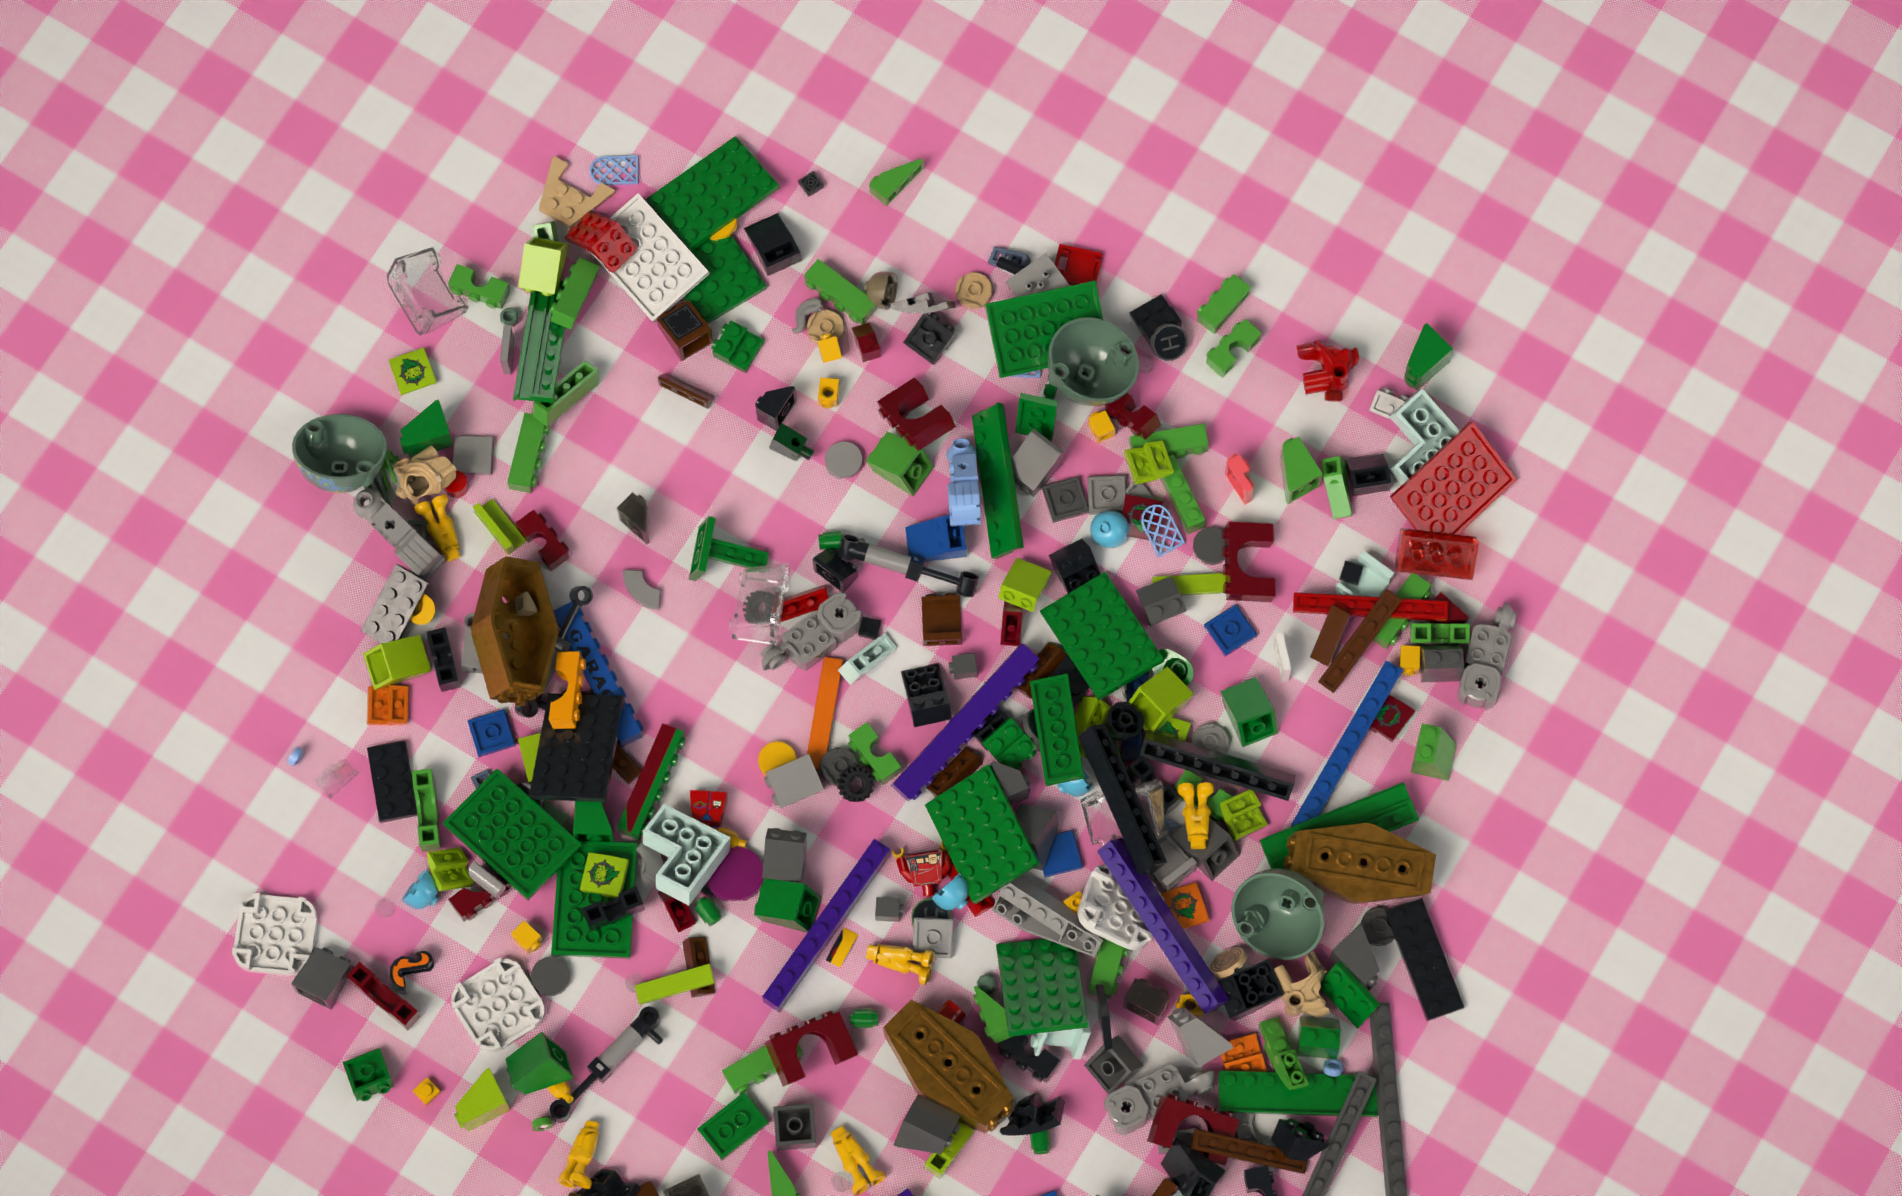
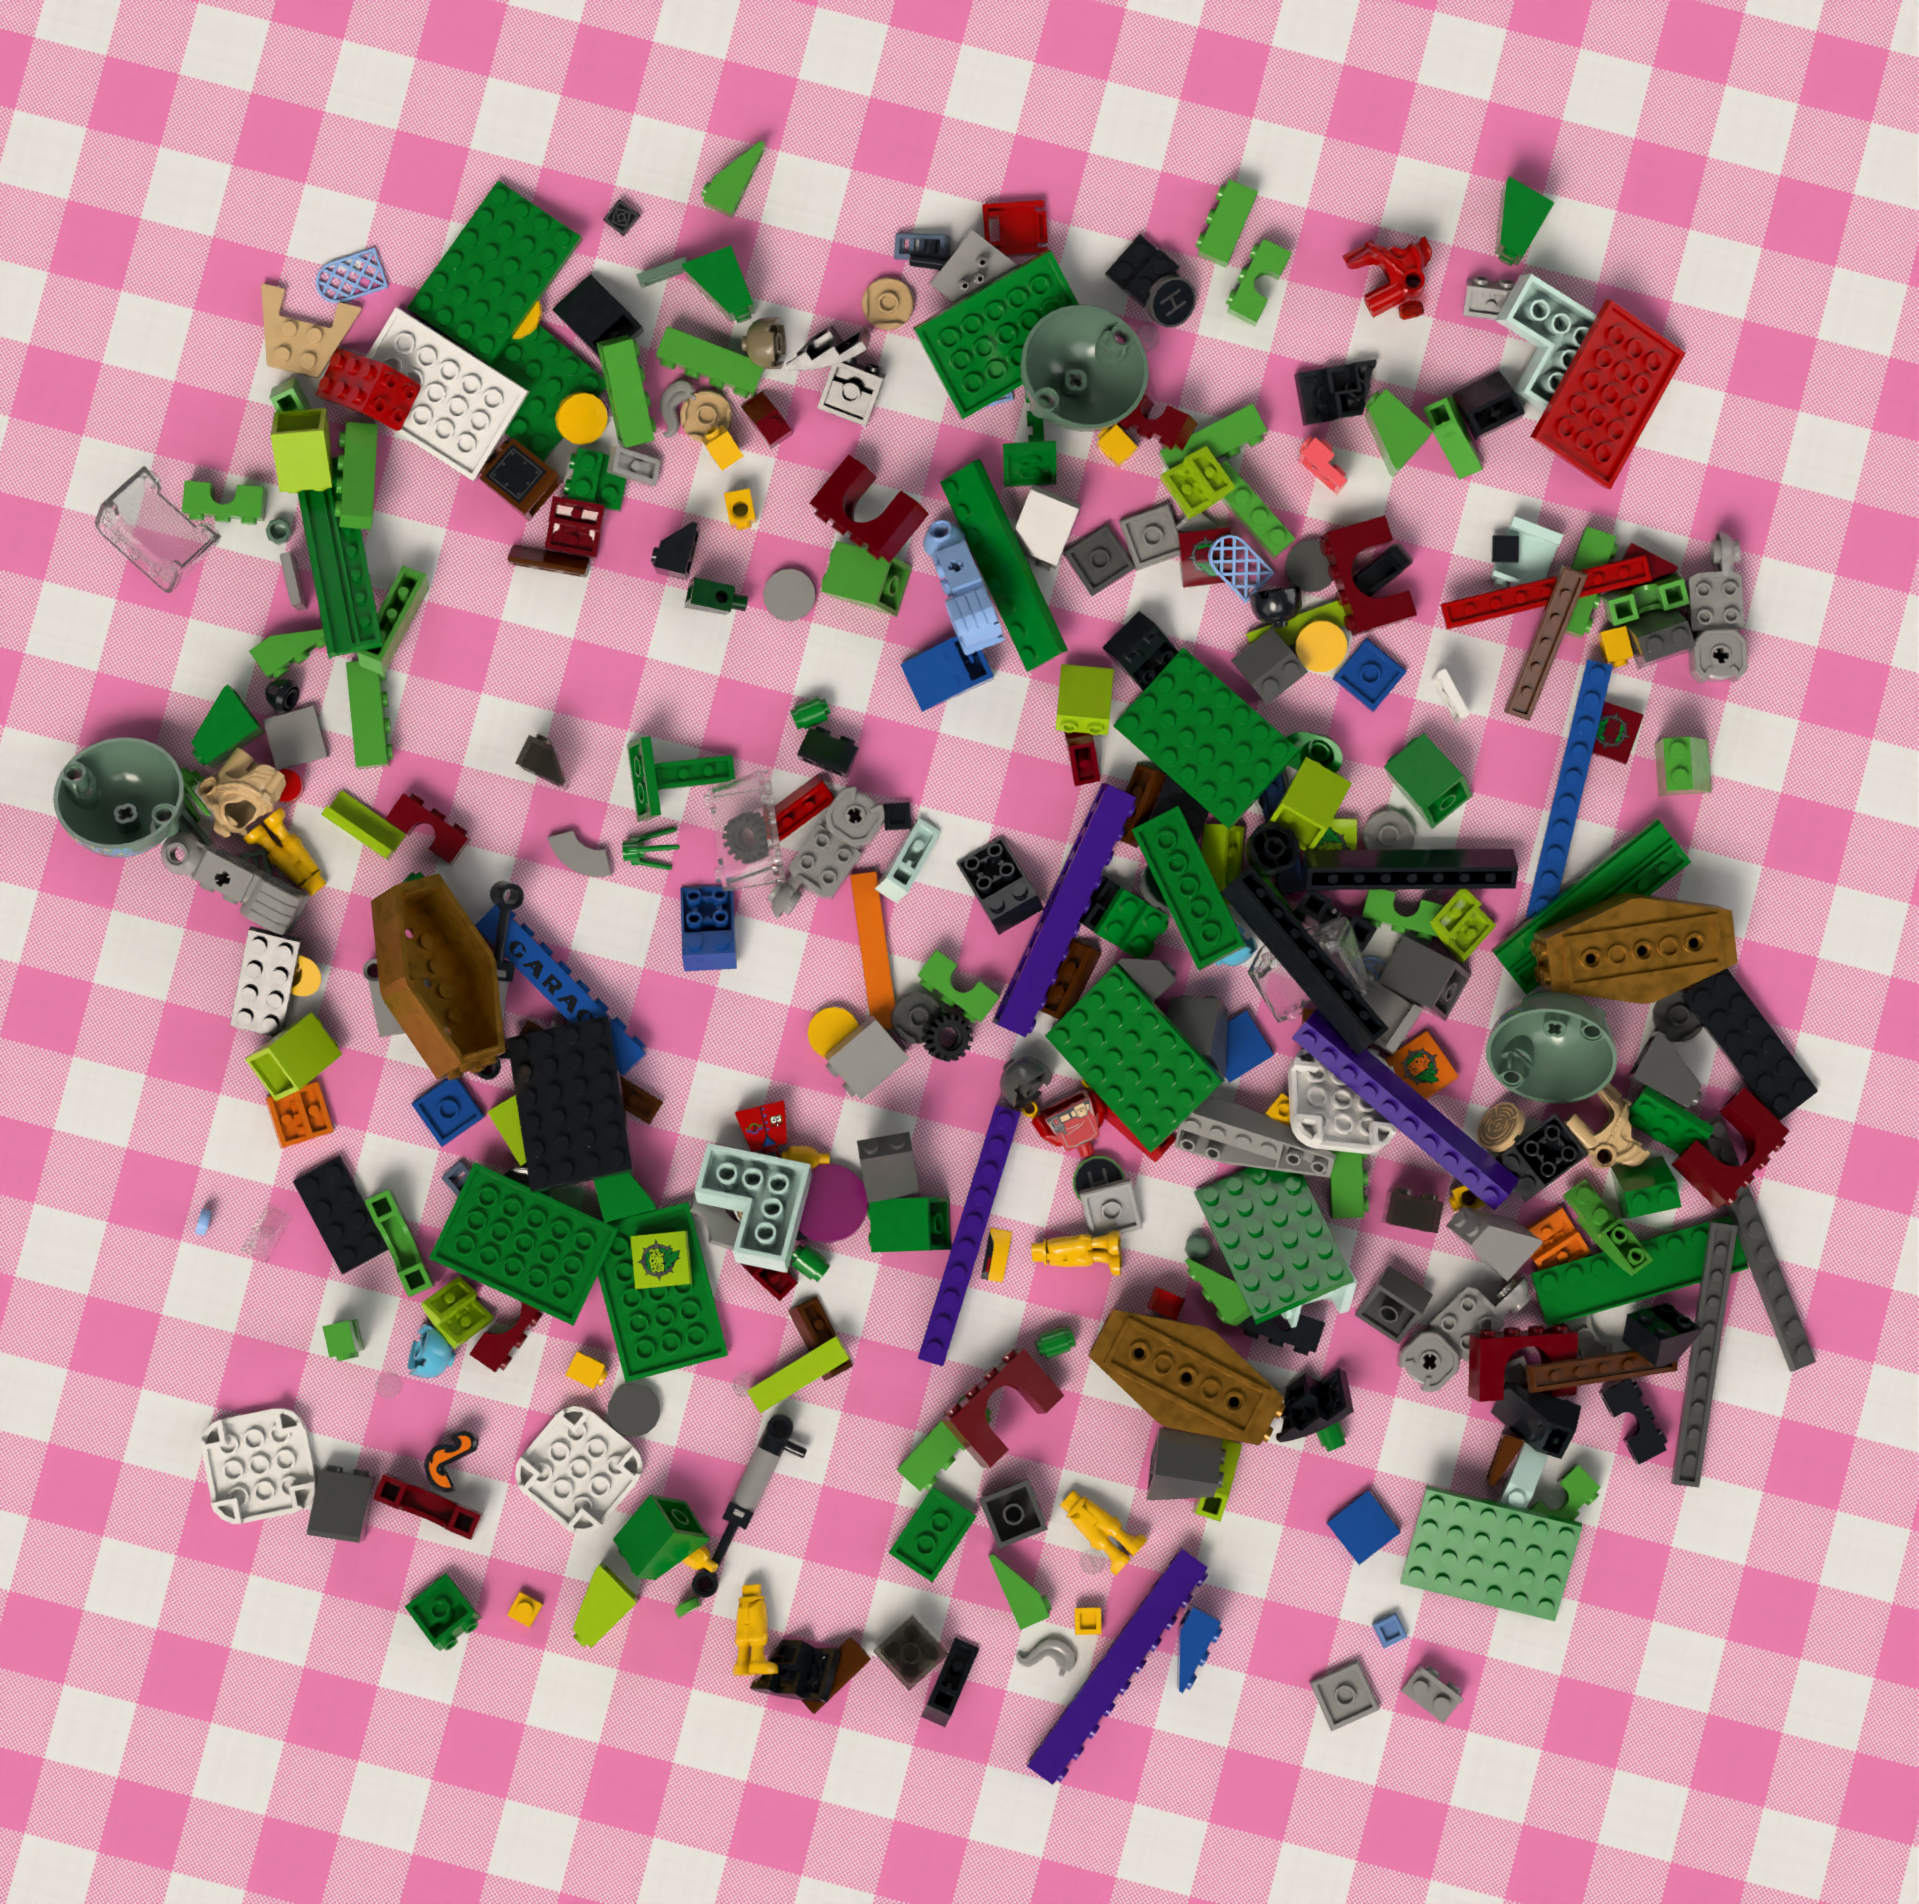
camera: 20 degrees left, 15 degrees up
lime slope [388,347,437,395] -> none
black arch [426,627,460,692] -> none
light grey brick [469,861,506,898] -> none
dark tan slope [515,592,538,617] -> none
light orange arch [549,651,586,729] -> none
black arch [581,886,645,932] -> none
brick [617,723,687,840] -> none
black piece [837,534,979,597] -> none
dark grey brick [875,897,904,922] -> none
reddish brown panel [921,593,962,646] -> none
medium azure cylinder [931,873,969,910] -> none
dark grey brick [948,653,977,680] -> none
medium azure cylinder [1090,510,1129,548] -> none
black tile [1095,984,1112,1050] -> none
yellow piece [1177,782,1214,849] -> none
reddish brown slope [1310,605,1350,666] -> none
light blue tile [1323,1059,1343,1076] -> none
clear red brick [1394,528,1479,580] -> none
none -> bright green slope [249,629,326,679]
none -> black cone [265,679,299,714]
none -> bright green arch [322,1319,364,1361]
none -> dark red slope [545,496,605,558]
none -> yellow tile [555,391,608,445]
none -> bright green brick [596,335,656,448]
none -> light grey plate [607,446,661,487]
none -> green plant [622,827,680,870]
none -> sand green tile [636,256,687,288]
none -> blue slope [680,885,737,971]
none -> green slope [682,245,755,323]
none -> dark grey cylinder [999,1057,1053,1108]
none -> black cylinder [1249,586,1302,628]
none -> black slope [1294,359,1377,426]
none -> yellow tile [1294,620,1347,672]
none -> black animal [1352,543,1413,597]
none -> dark red arch [1671,1087,1790,1209]

